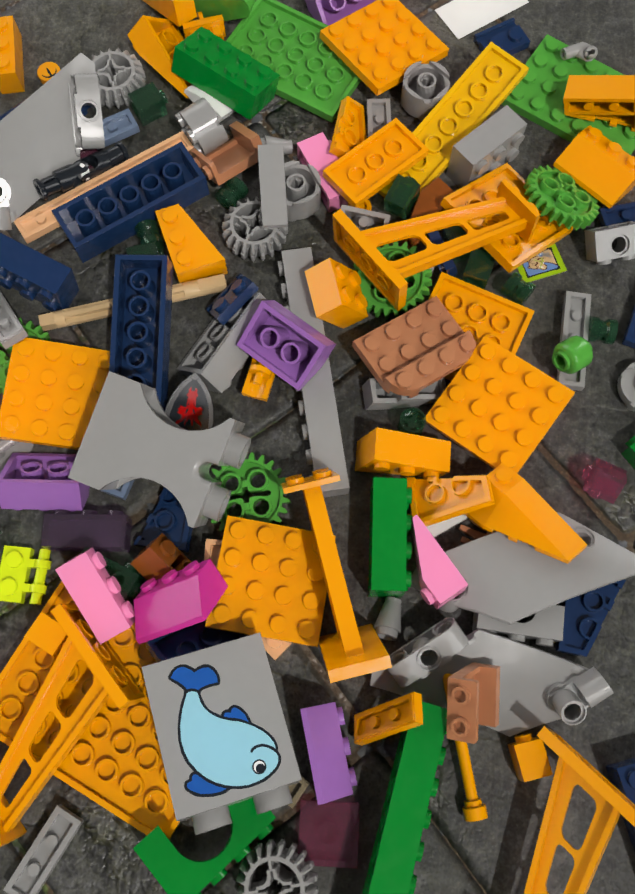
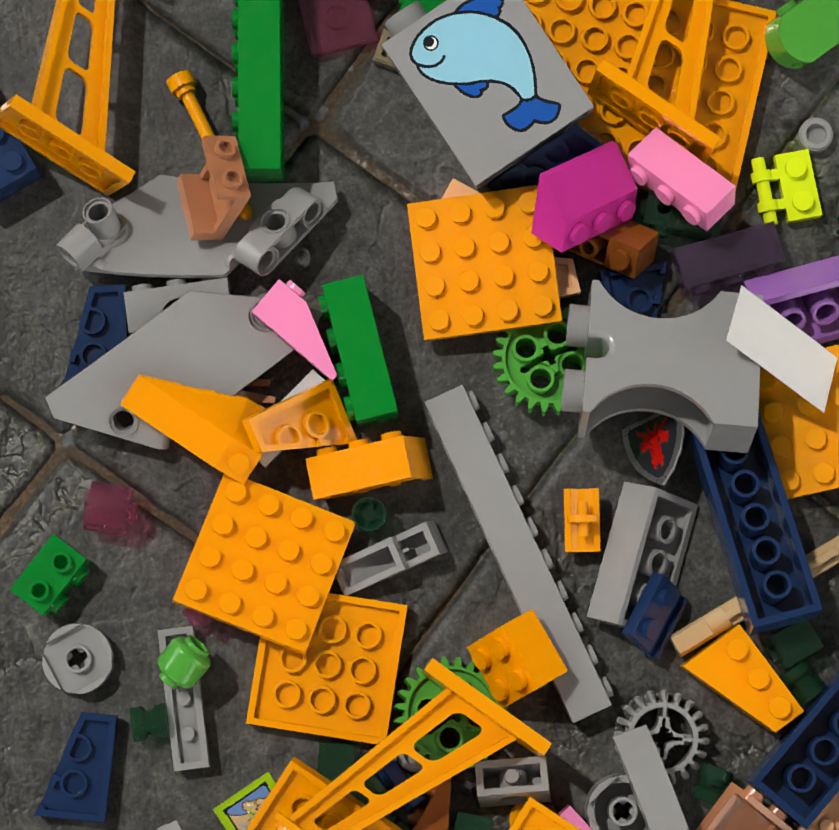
camera: 165 degrees right, 10 degrees up
light orange brick [24,612,68,657] -> none
medium lavender slope [236,300,336,391] -> none
light orange piece [281,468,392,683] -> none
medium lavender slope [300,702,357,805] -> none
nougat plate [352,296,476,398] -> none
light orange tile [354,692,423,746] -> none
light grey cone [374,597,402,641] -> none
clear green wheel [500,272,536,305] -> none
light orange brick [508,733,553,782] -> none
none -> white sticker [726,285,837,413]

